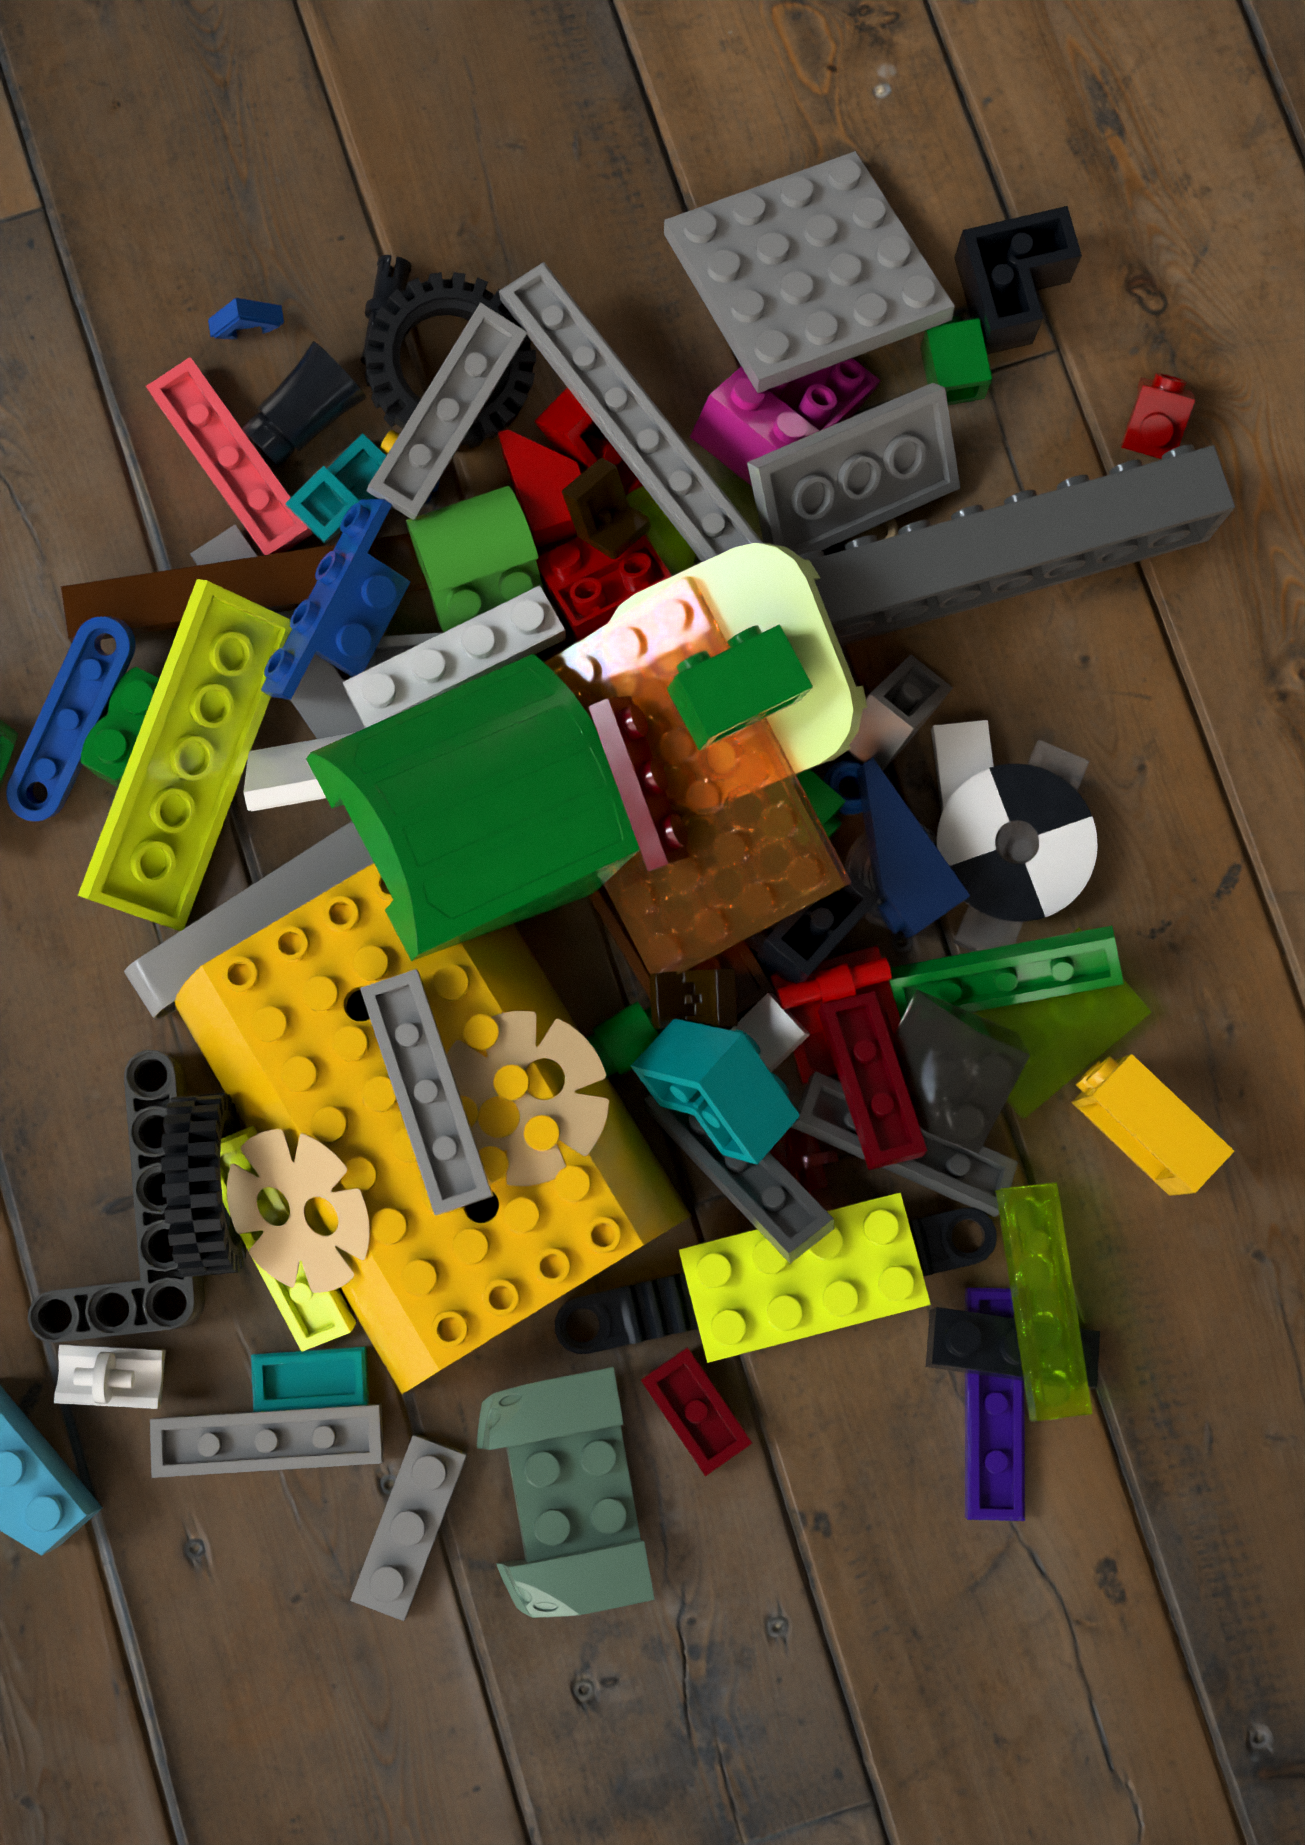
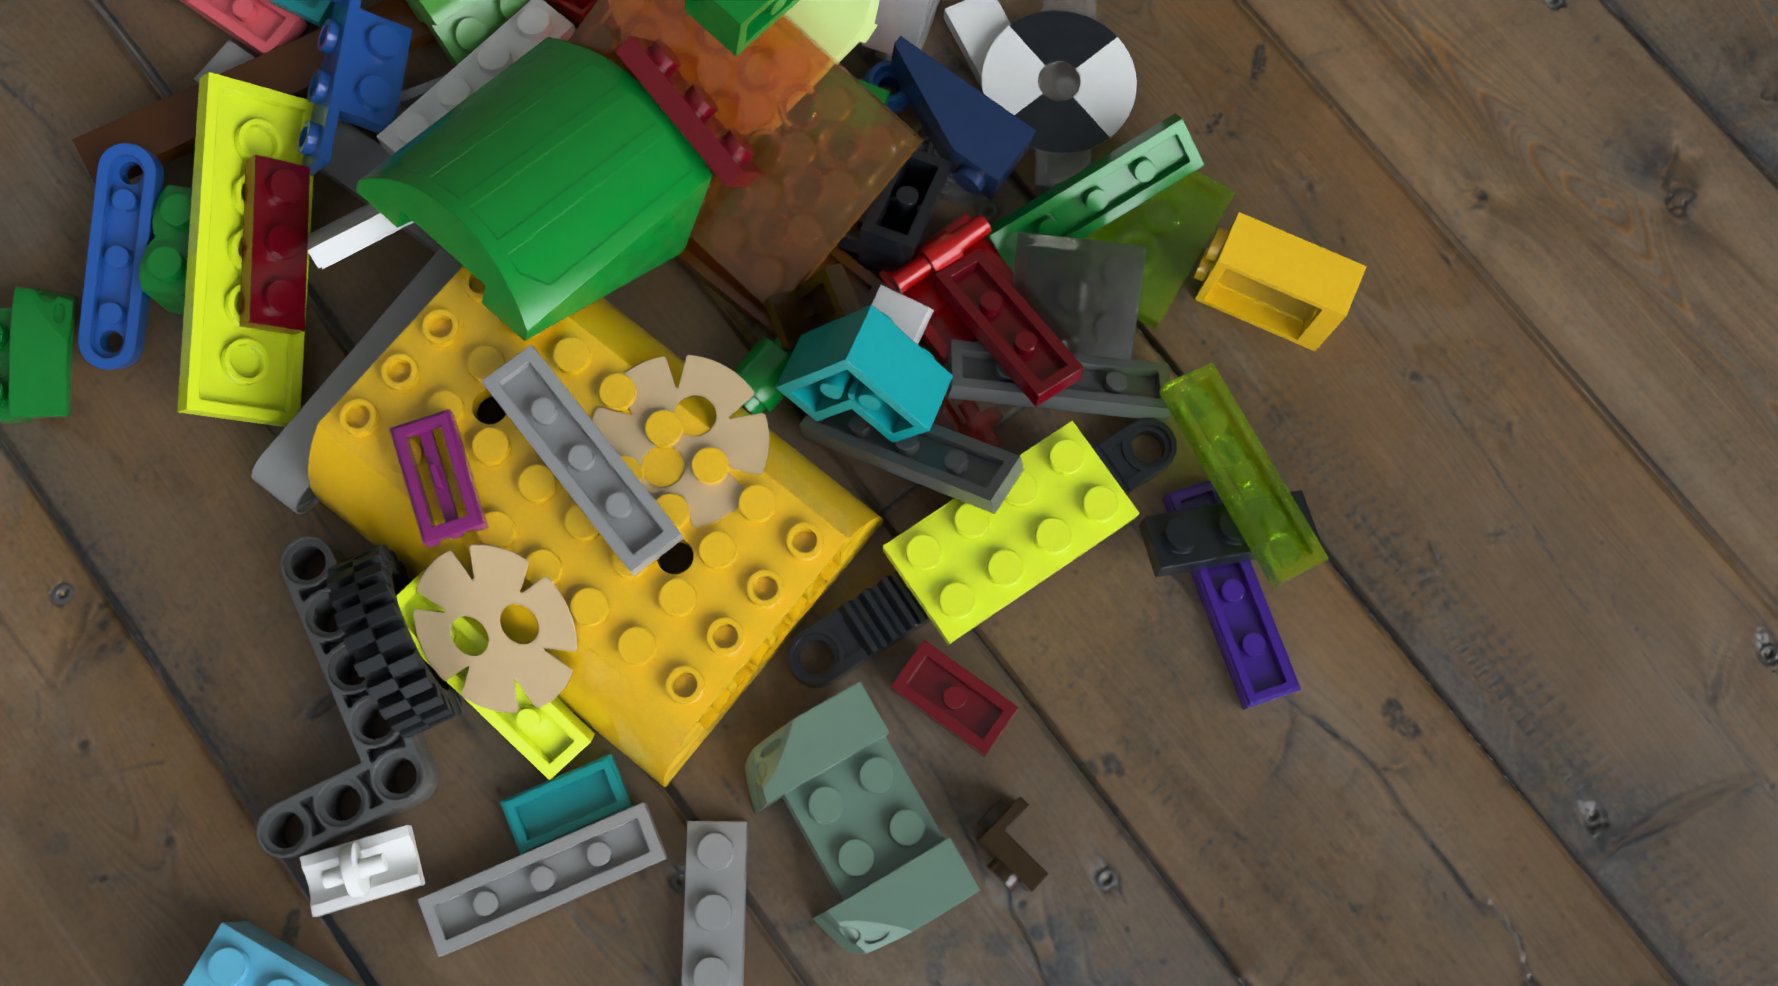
camera: 25 degrees left, 5 degrees down
none -> dark red plate [240,155,310,335]
none -> magenta tile [389,409,488,548]
none -> dark brown bracket [976,796,1049,892]

